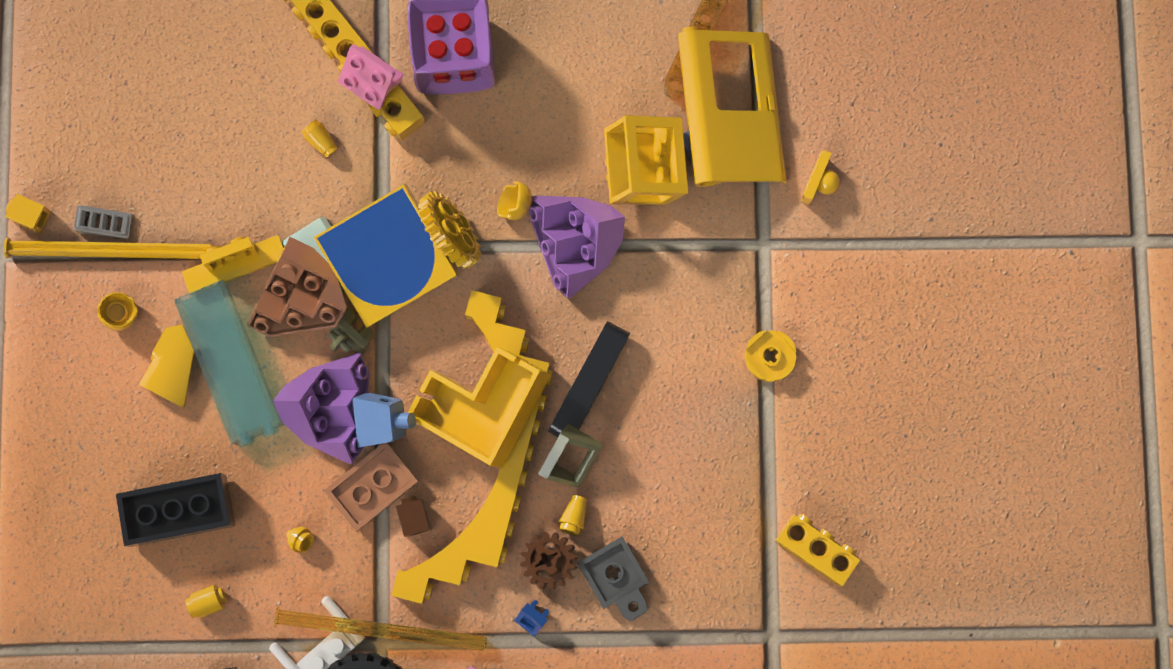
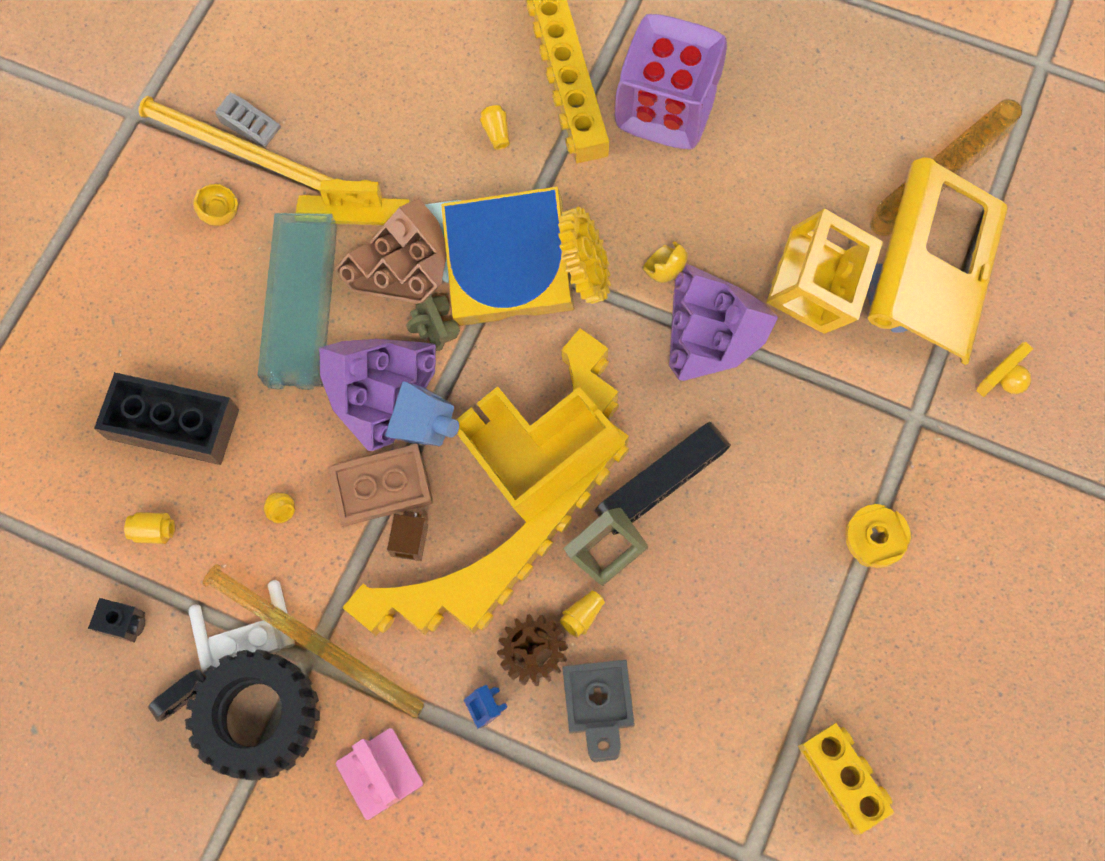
camera: 30 degrees right, 10 degrees down
yellow brick [5,194,51,234] -> none
yellow panel [139,325,195,407] -> none
bright pink bracket [338,44,404,110] -> none

